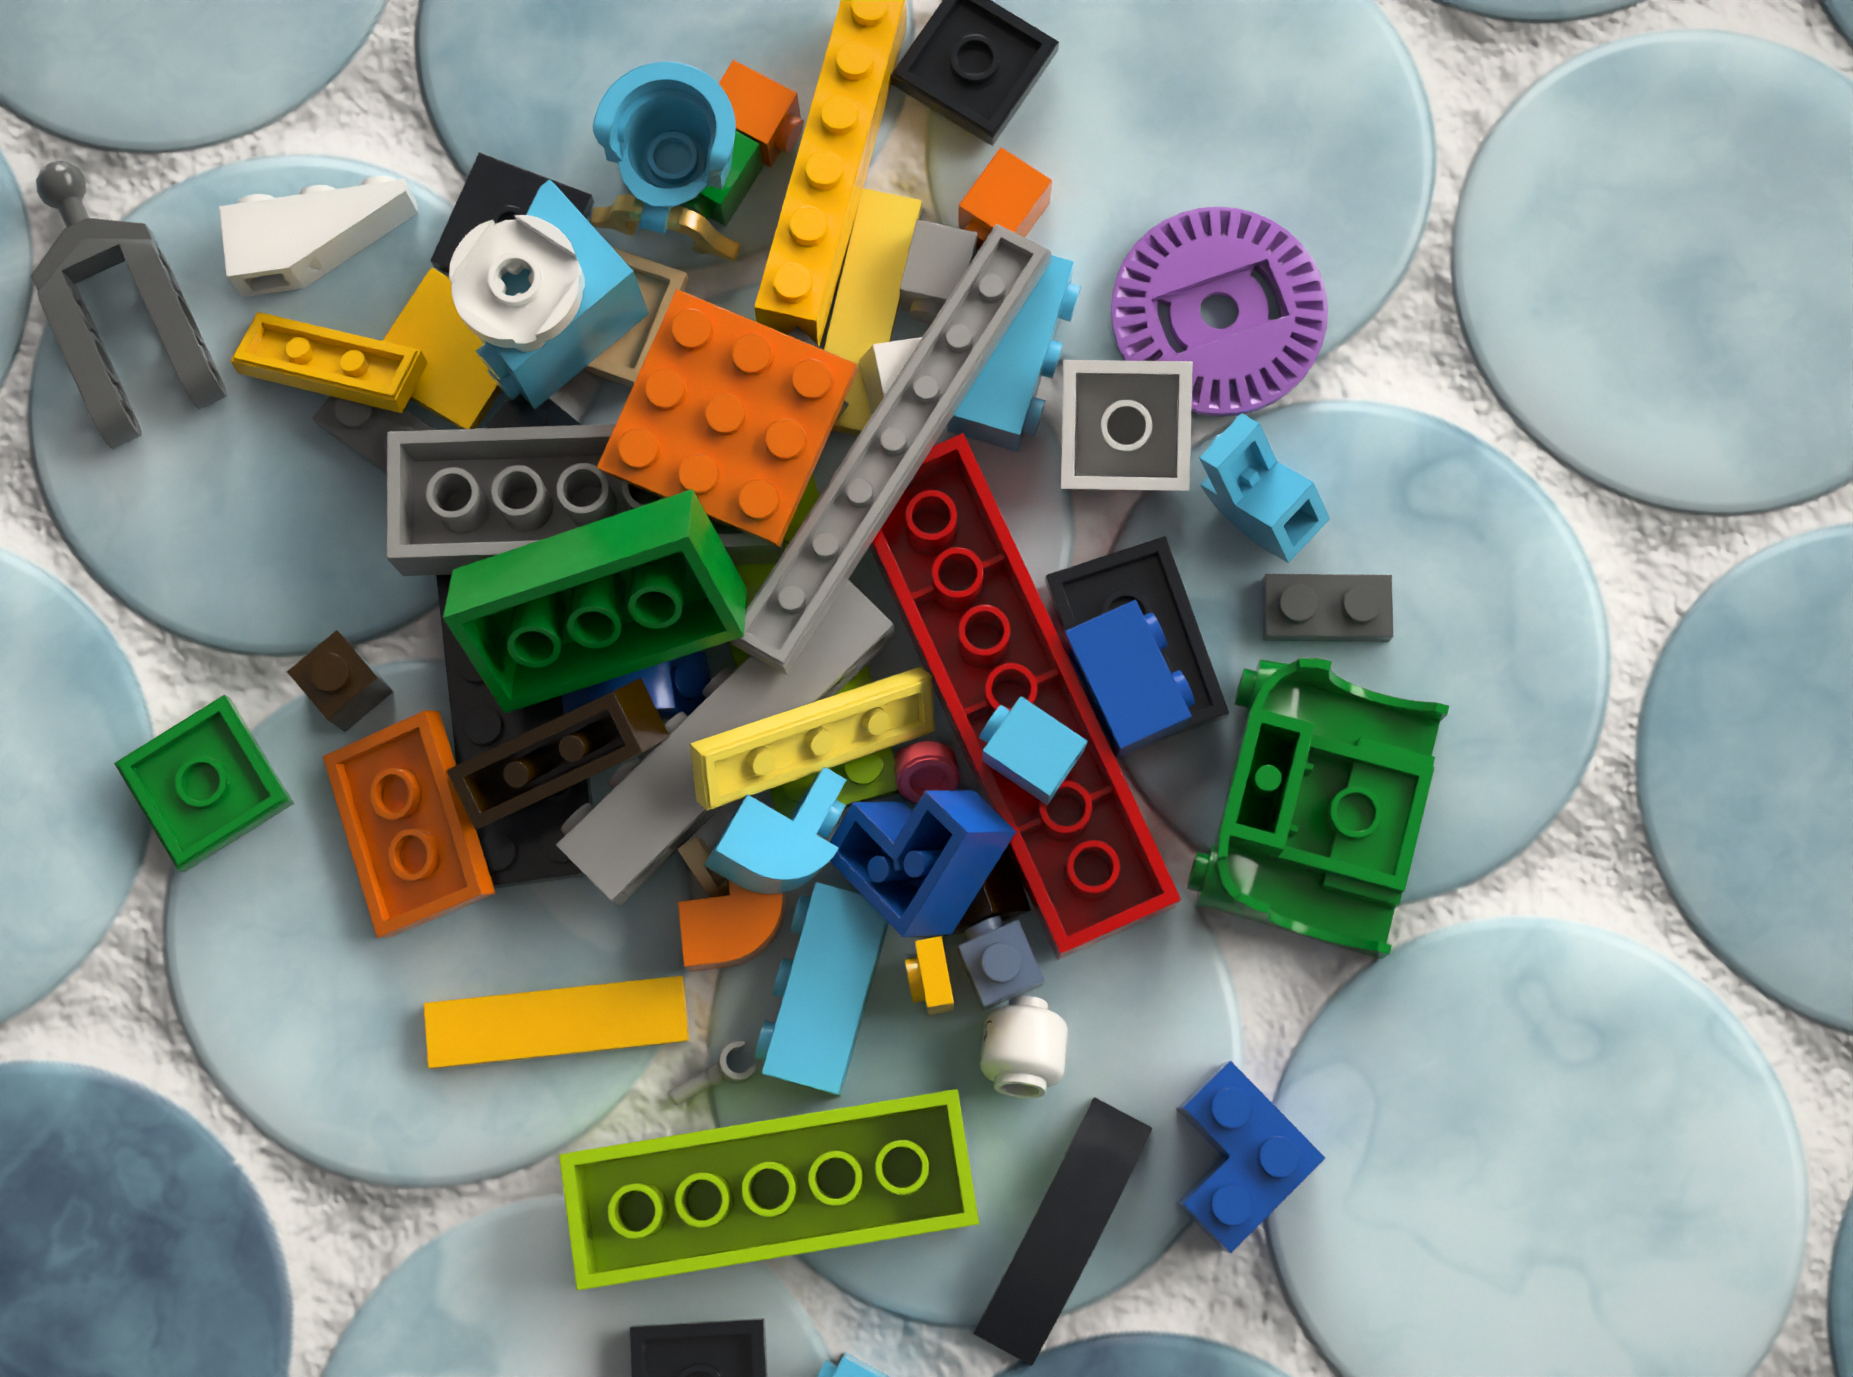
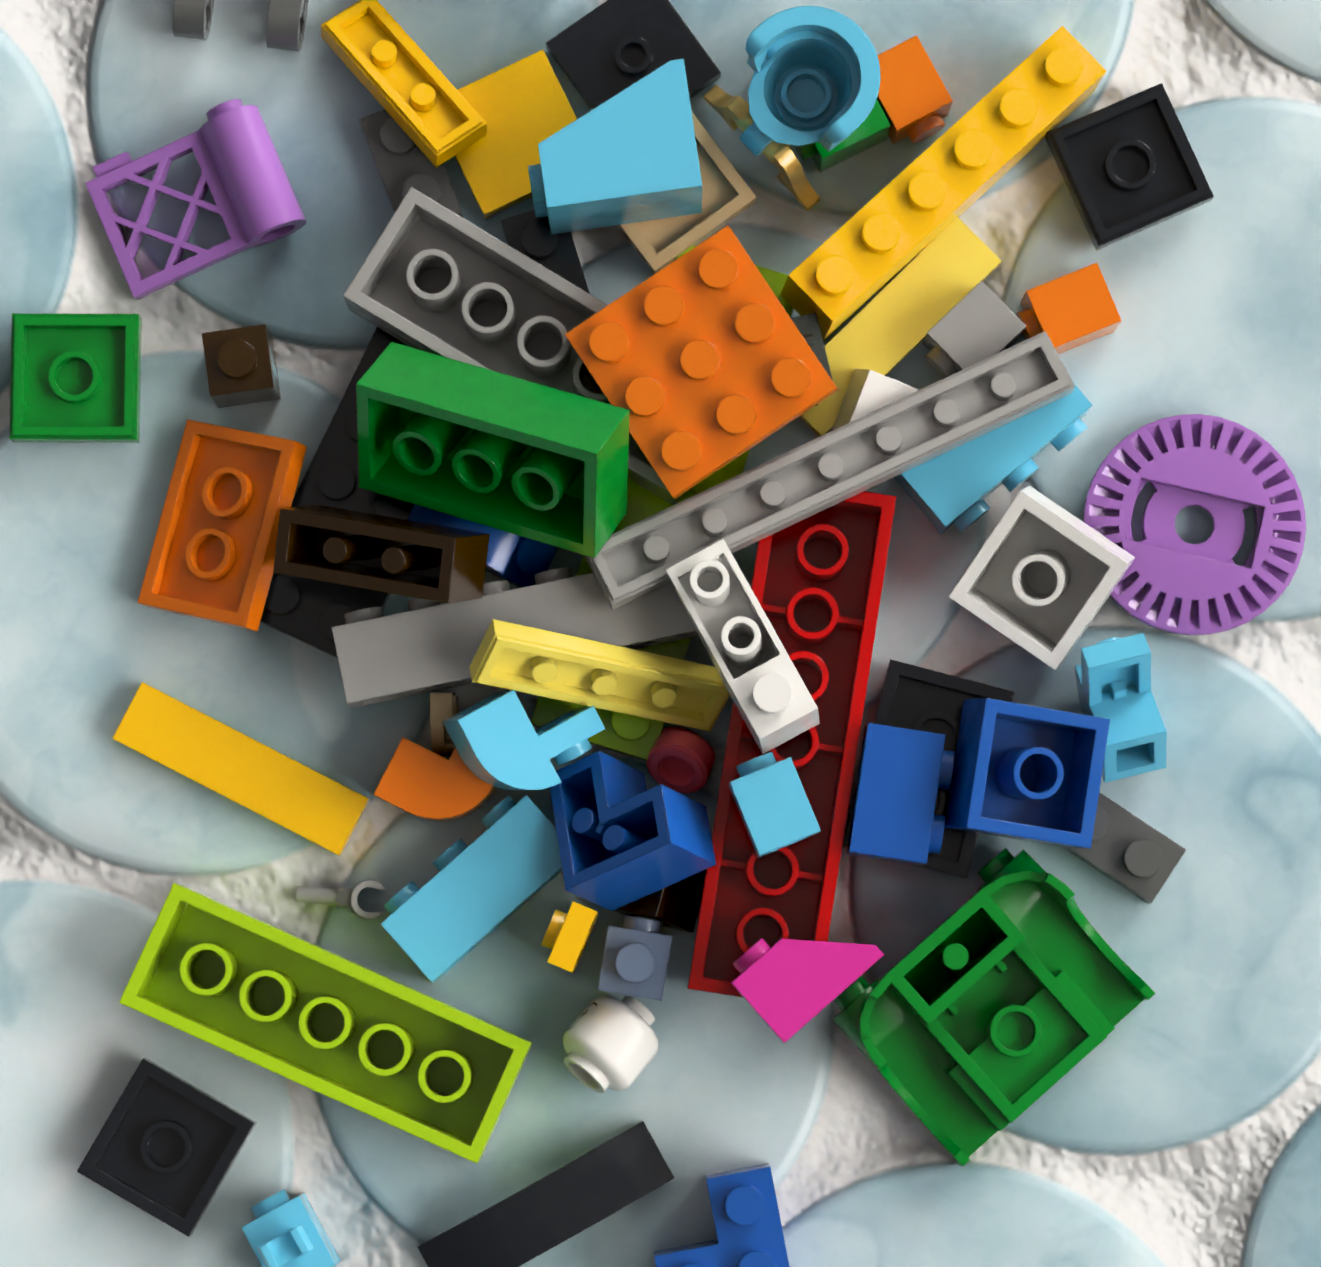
camera: 30 degrees right, 5 degrees up
white plate [449,215,585,352] -> none
none -> medium lavender piece [85,99,306,299]
none -> white slope [666,539,820,754]
none -> dark pink slope [731,938,884,1043]
none -> blue brick [944,698,1110,848]

